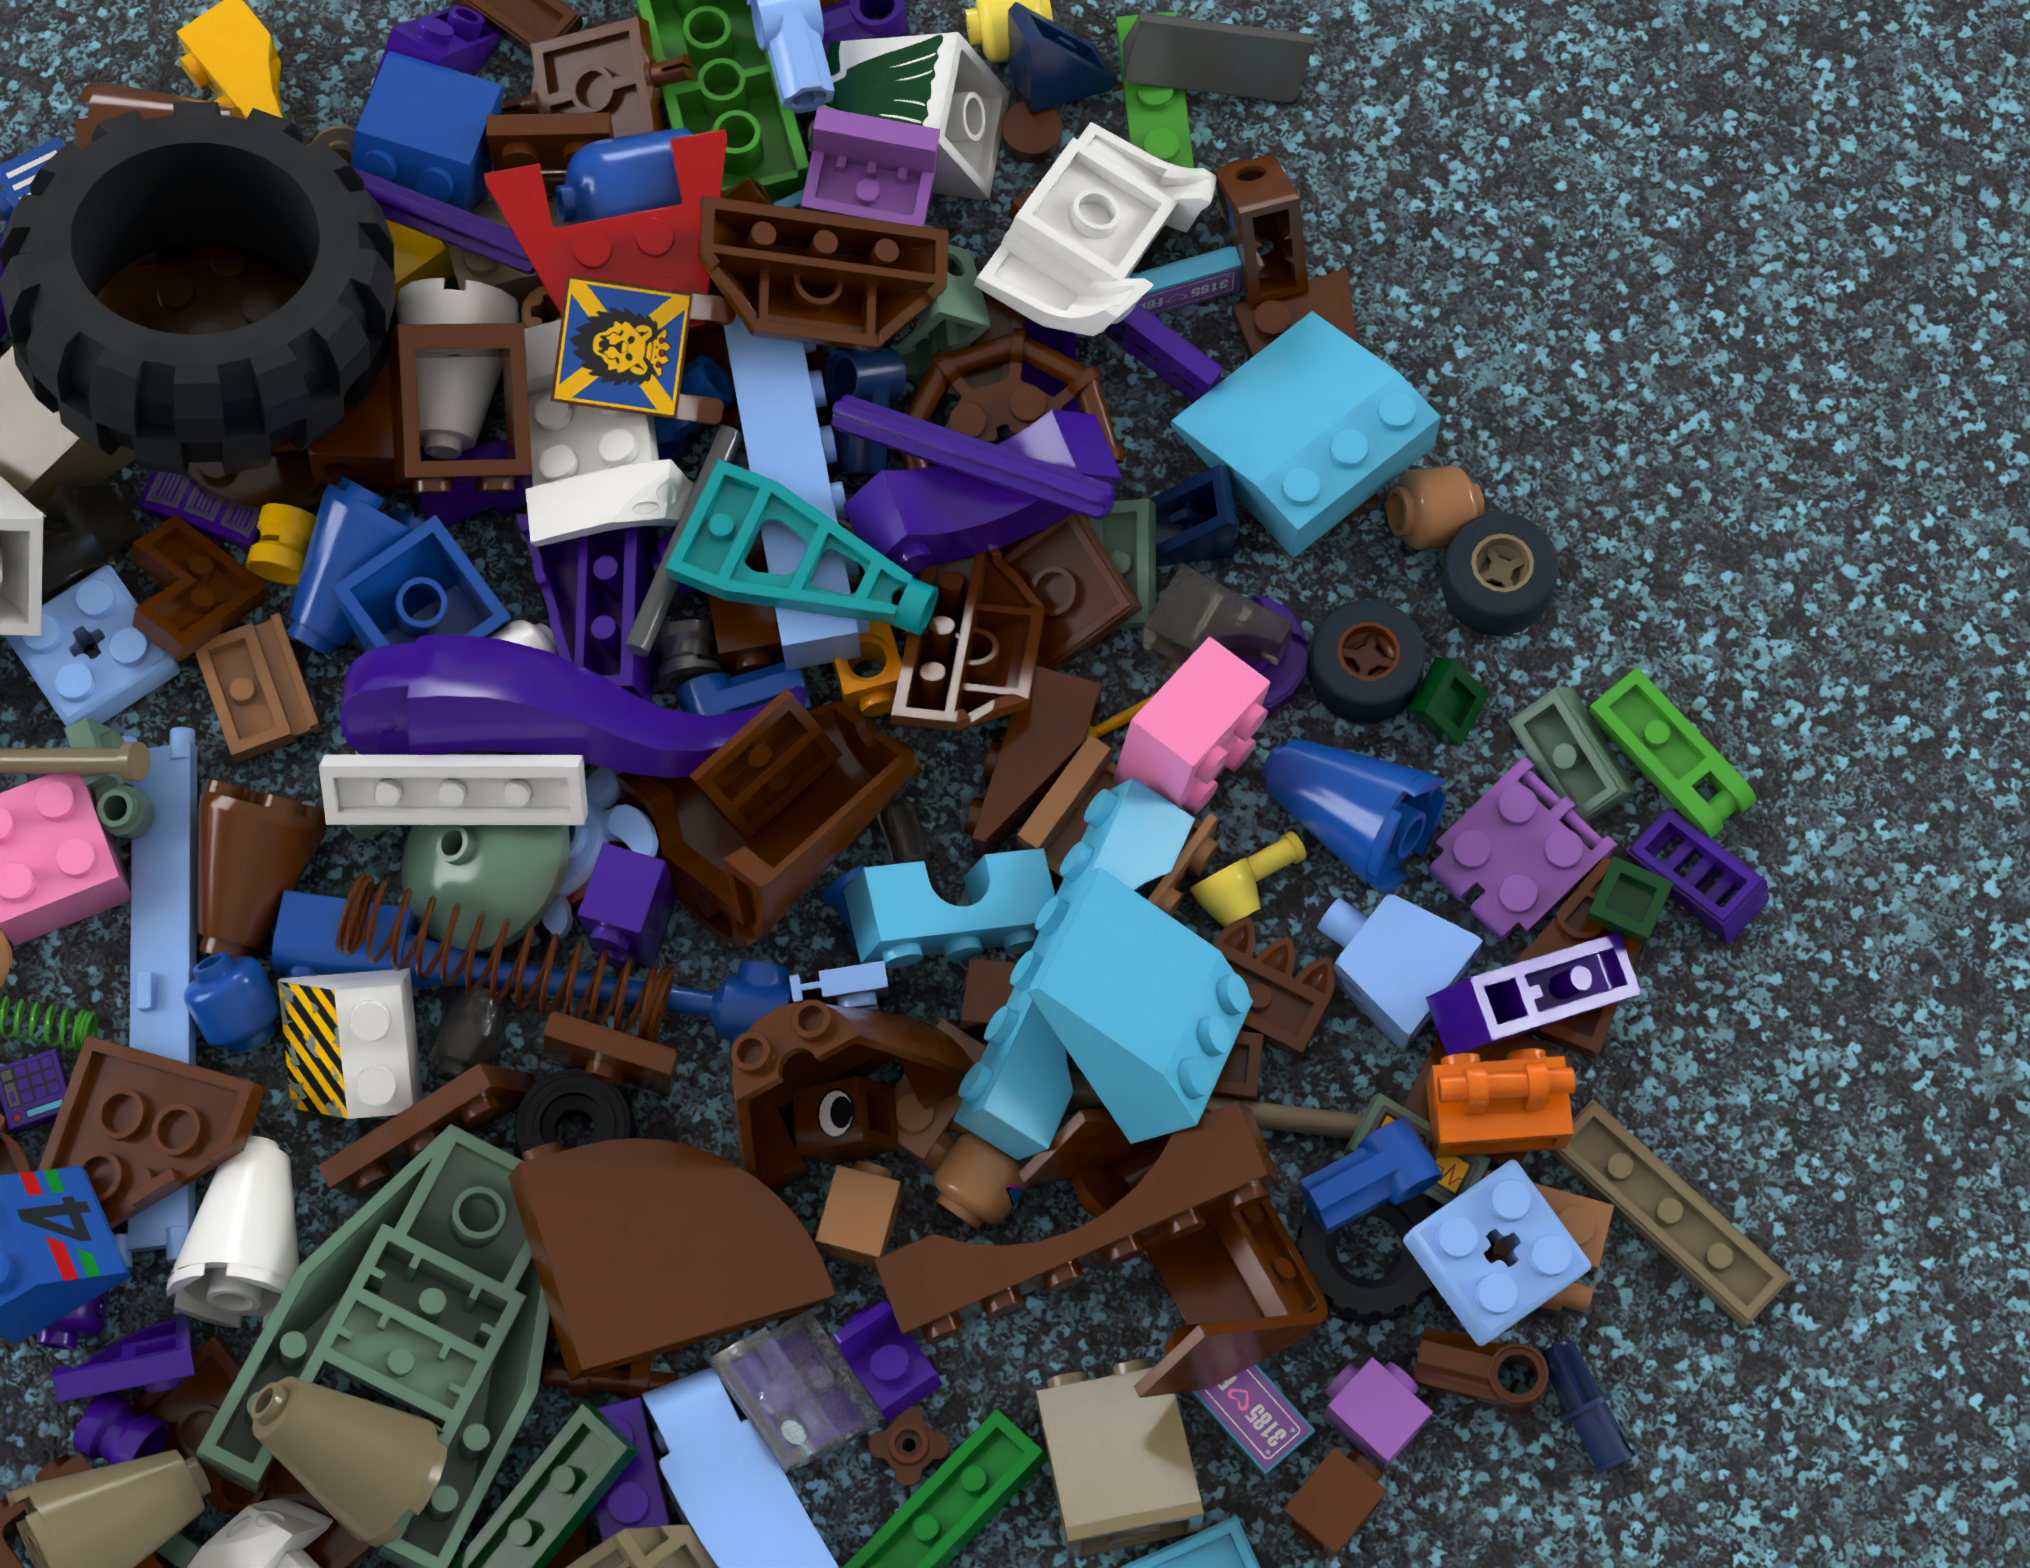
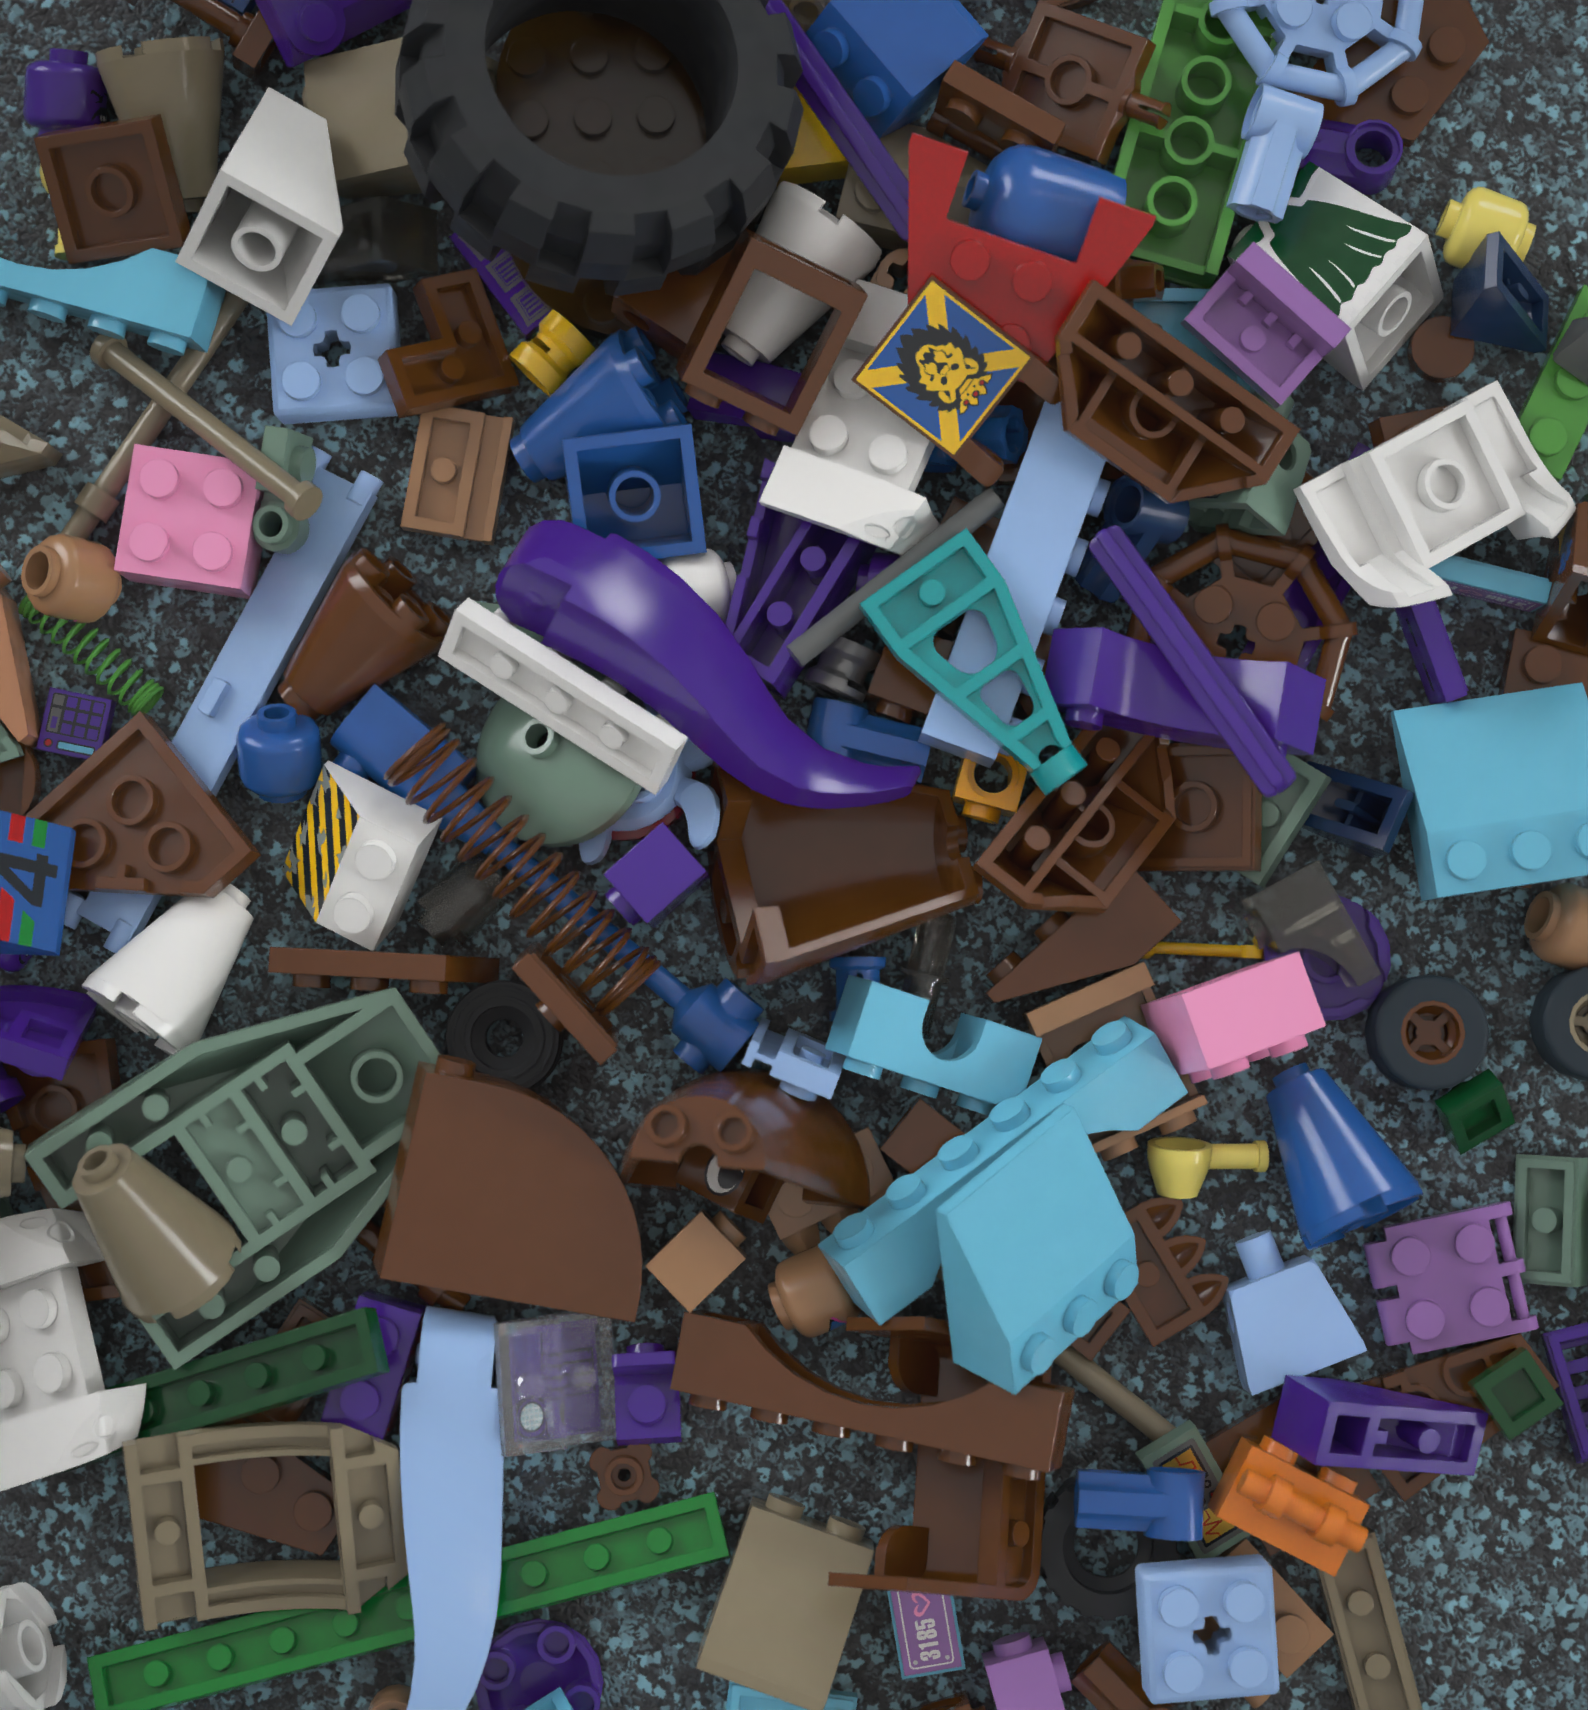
camera: 30 degrees right, 15 degrees up
reddish brown slope [689,688,843,840] -> none

